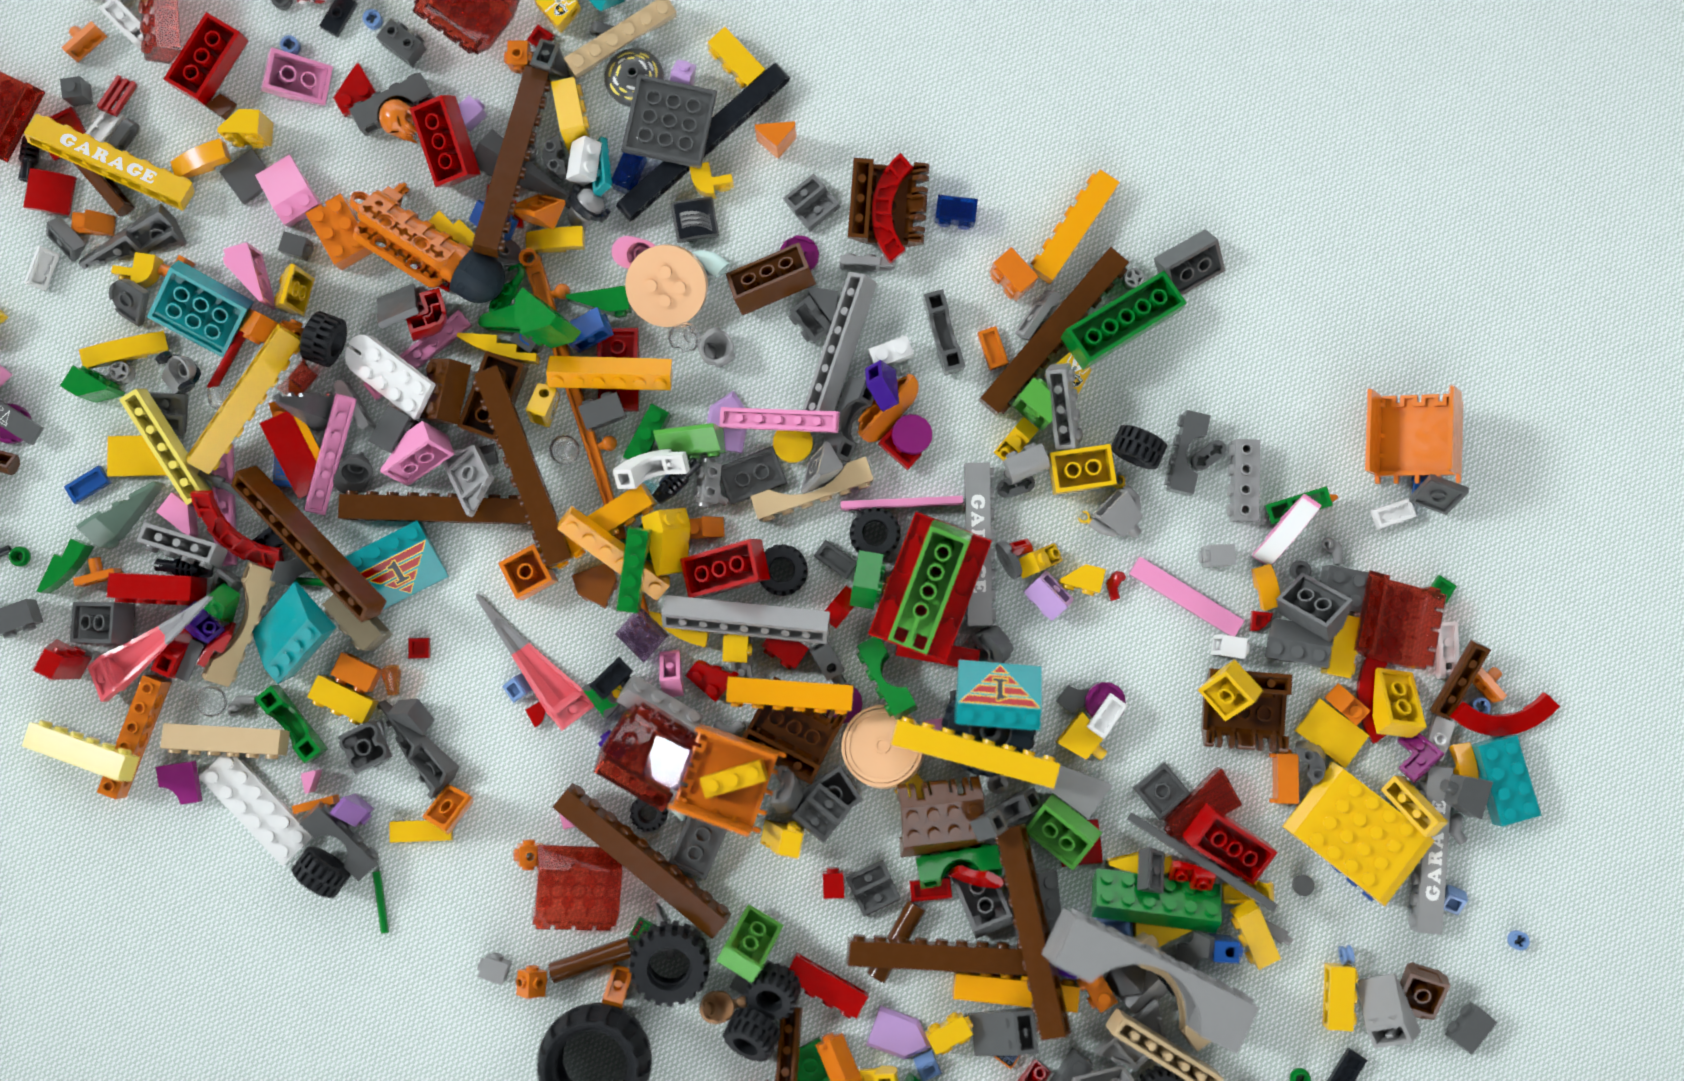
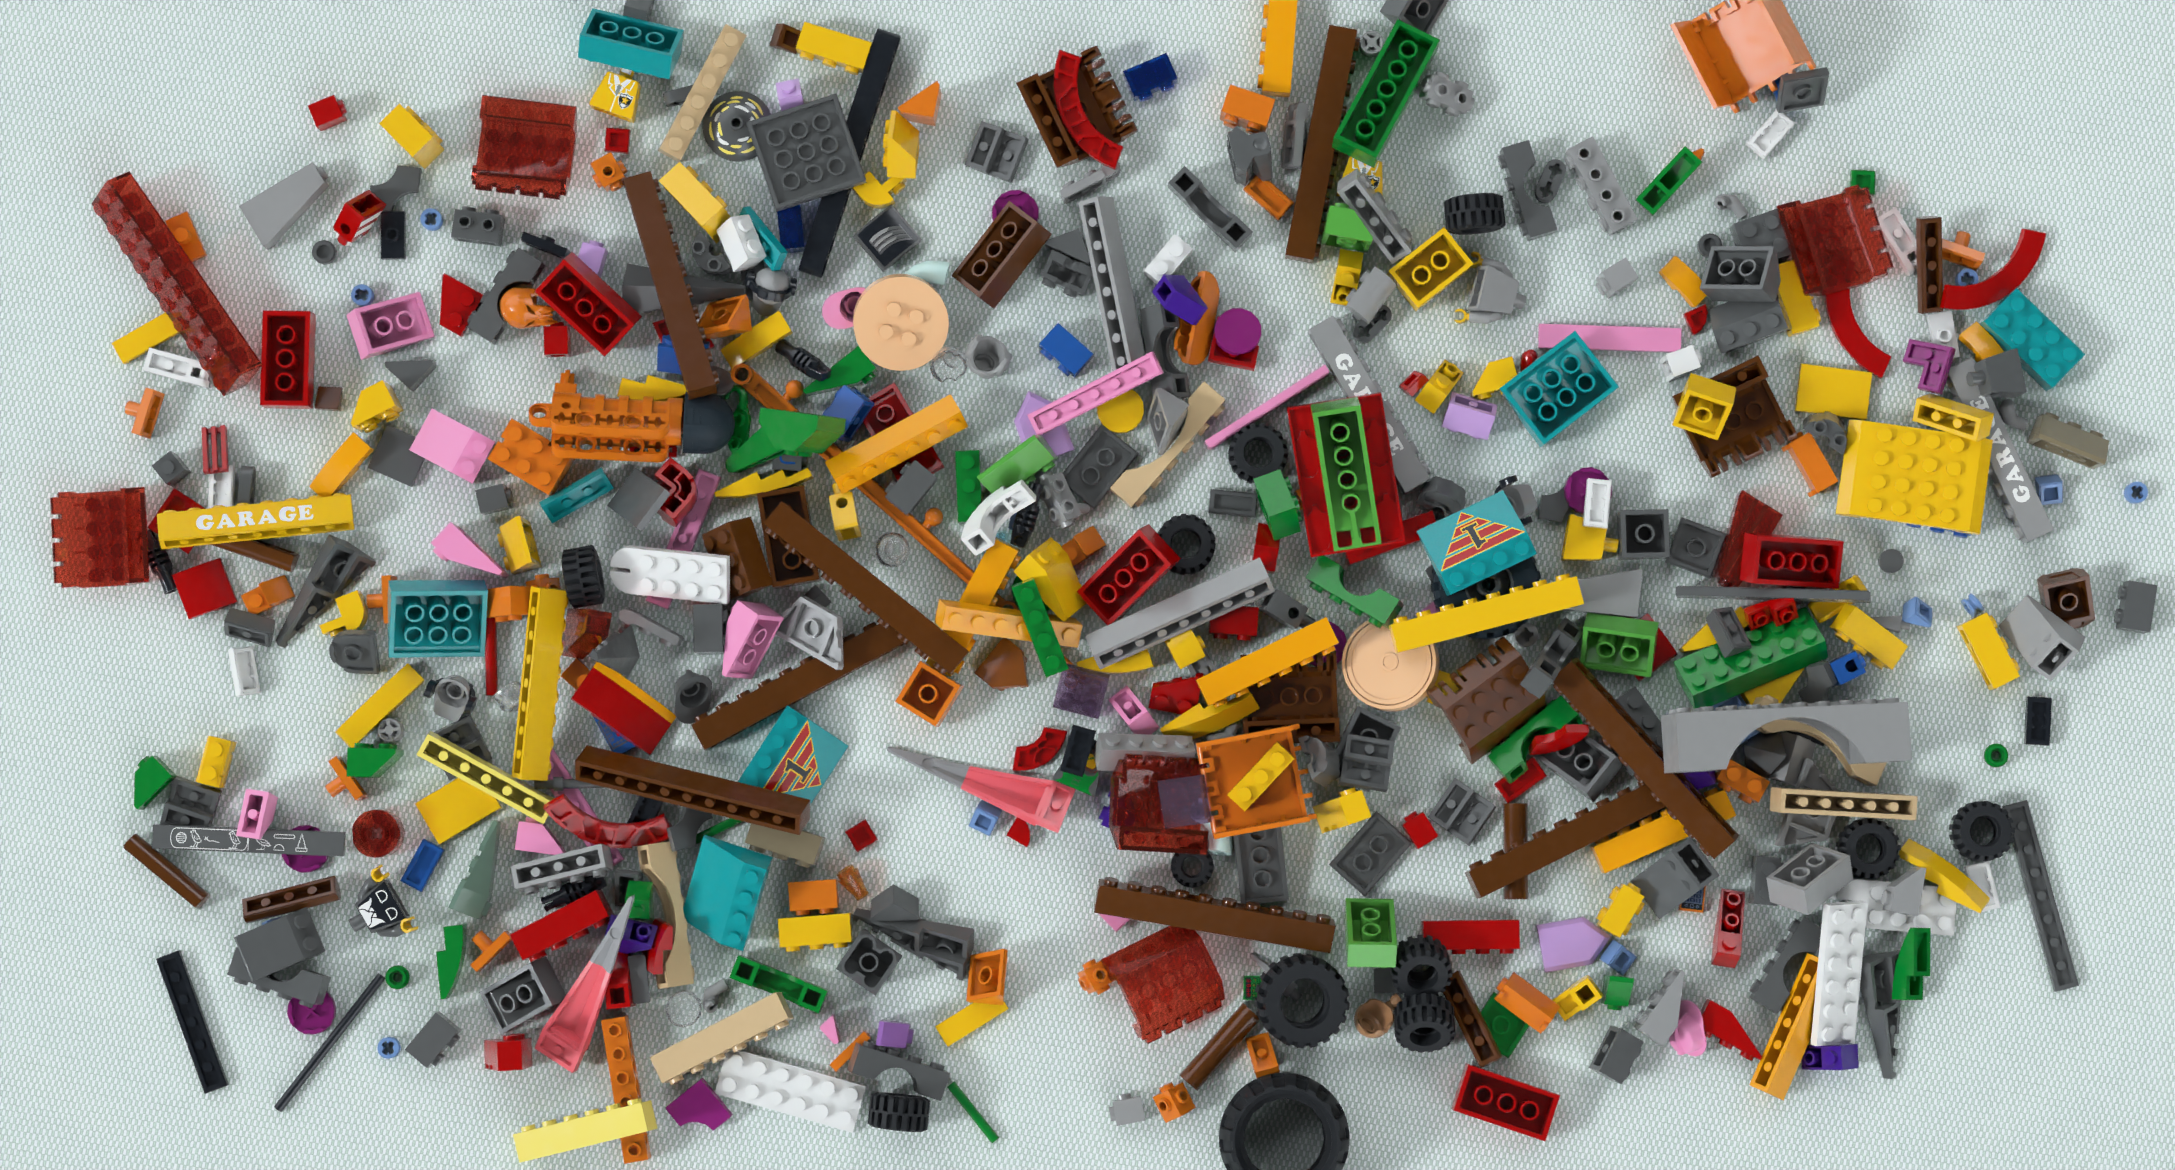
camera: 25 degrees left, 0 degrees up
bright pink tile [304,393,357,516] -> none
dark grey slope [531,38,571,79] -> none
dark grey tile [995,540,1022,580] -> none
white slope [1252,494,1321,565] -> none
orange slope [1324,683,1370,726] -> none
yellow slope [1372,668,1427,738] -> none
none -> orange tile [325,756,367,801]
none -> torso [349,865,418,937]
none -> clear red brick [352,810,405,858]
none -> dark grey slope [385,360,436,392]
none -> black plate [521,232,571,259]
none -> teal plate [539,467,614,524]
none -> red brick [544,322,571,357]
none -> reddish brown slope [770,23,801,54]
none -> black hinge [775,339,831,382]
none -> yellow slope [883,110,920,179]
none -> red tile [1013,727,1067,771]
none -> blue brick [1039,323,1094,378]
none -> yellow slope [1160,692,1260,739]
none -> dark grey piece [1227,126,1273,186]
none -> dark grey tile [1329,811,1412,896]
none -> light grey brick [1415,72,1475,117]
none -> light grey cap [1494,475,1538,526]
none -> teal slope [1500,331,1619,447]
none -> dark grey brick [1617,509,1670,560]
none -> medium blue slope [1902,597,1932,628]
none -> dark tan slope [2027,412,2109,469]

